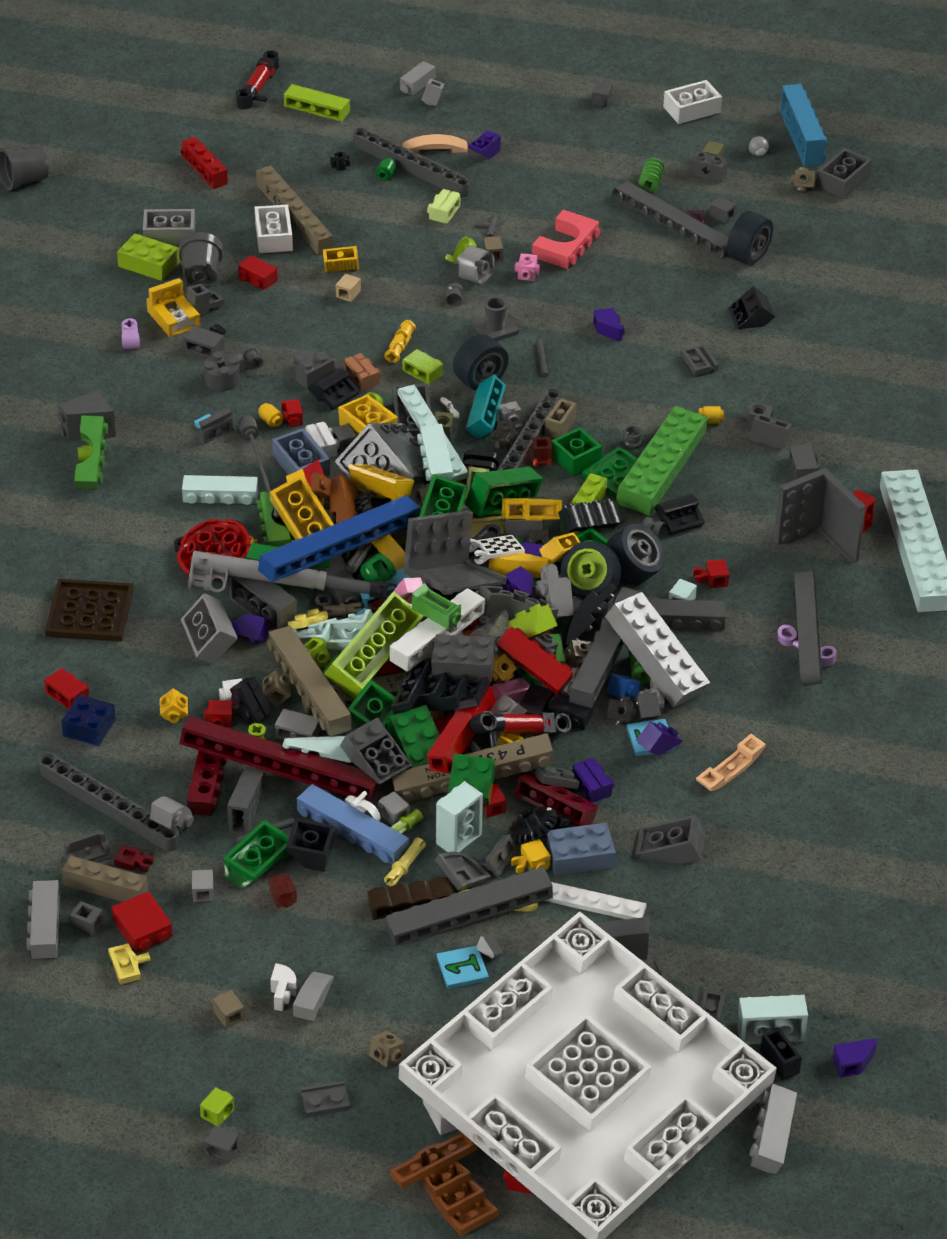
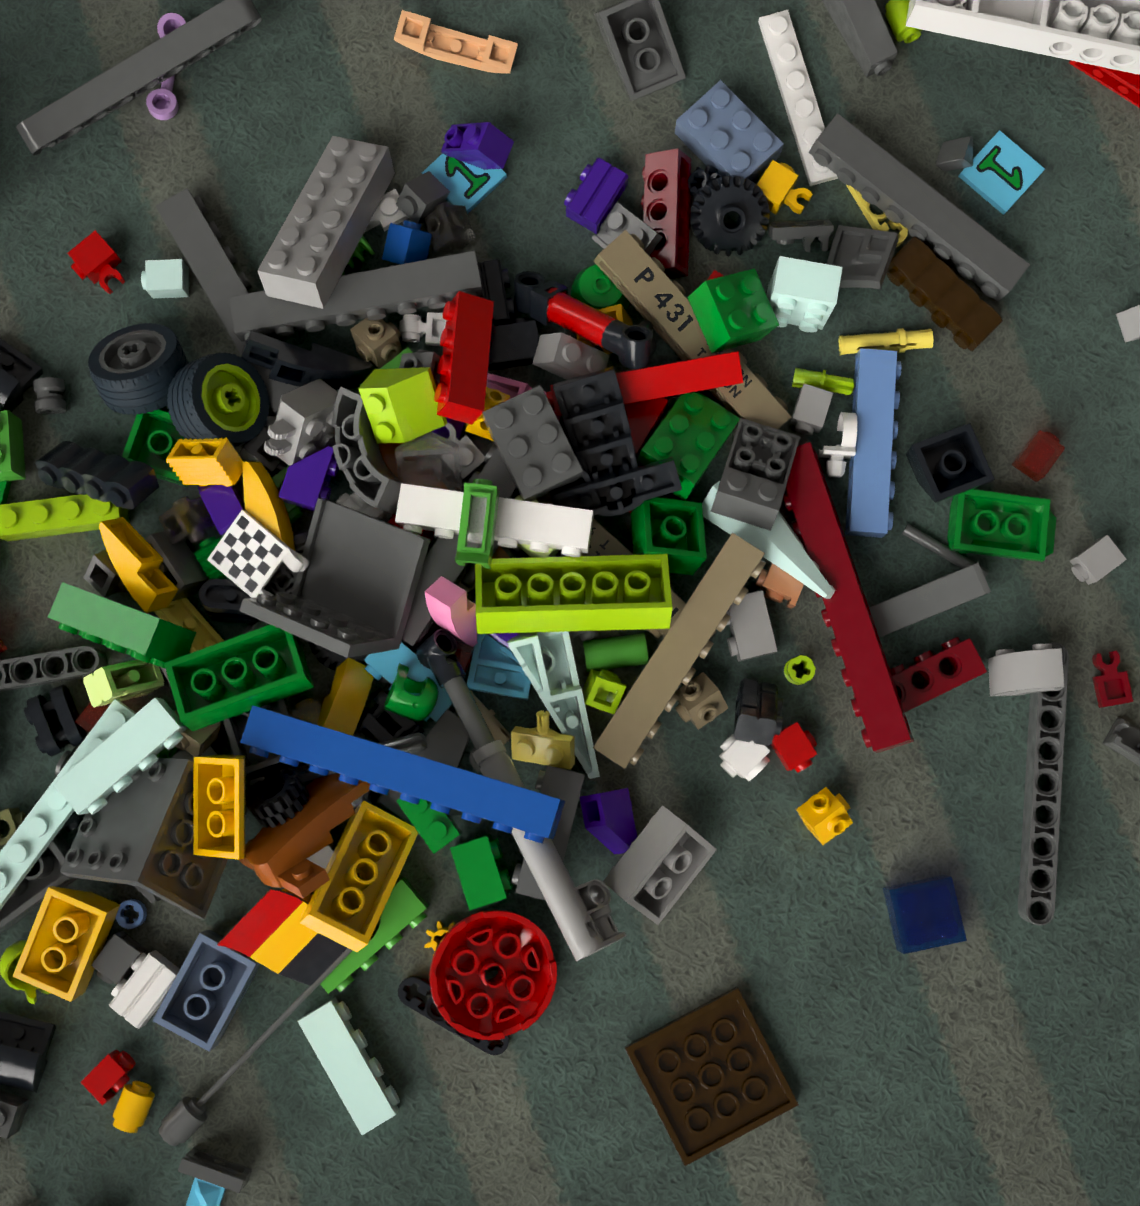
camera: 120 degrees left, 40 degrees up
red brick [44,668,89,712] -> none

